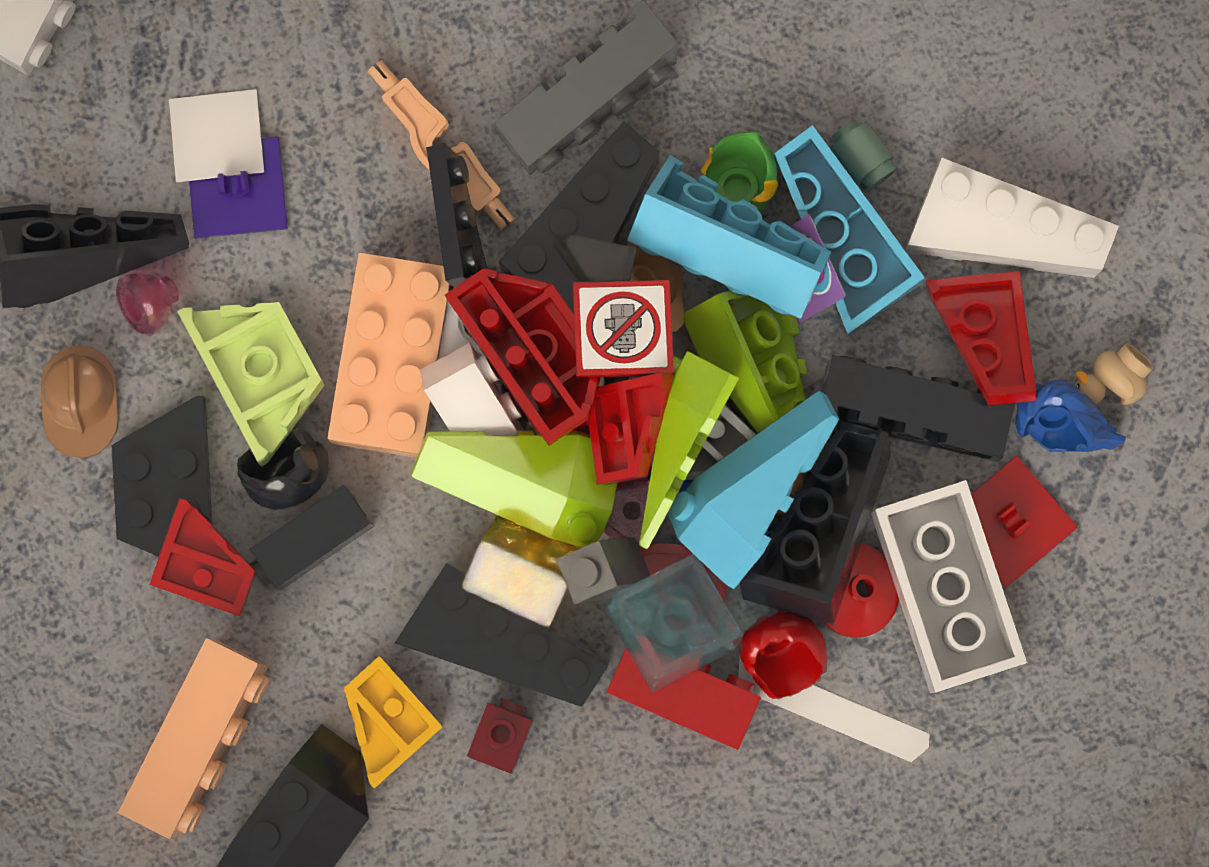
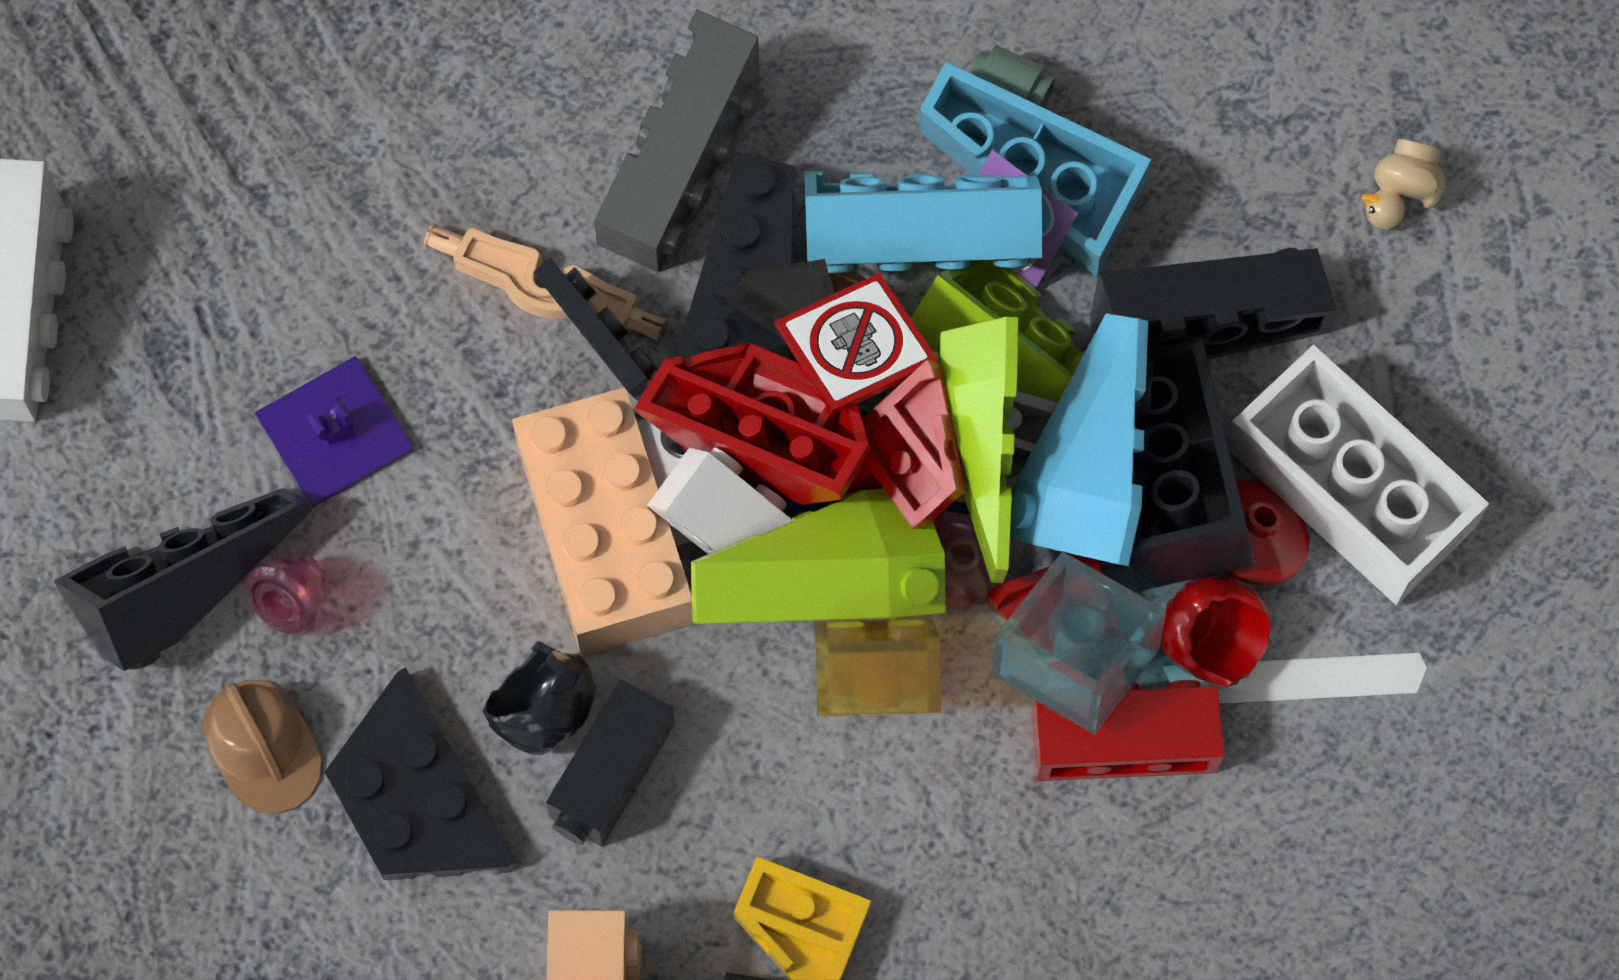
camera: 30 degrees left, 15 degrees down
red wing [149,498,256,616] -> none
white sticker [169,89,264,182] -> none
yellowish green wing [177,302,325,467] -> none
black wedge [395,563,608,707] -> none
dark red brick [467,698,533,774] -> none
dark grey brick [556,537,653,605] -> none
bright green hair [701,131,778,212] -> none
white wedge [905,158,1119,278] -> none
red wing [926,271,1036,406] -> none
red piece [971,456,1078,588] -> none
blue hair [1015,379,1126,452] -> none

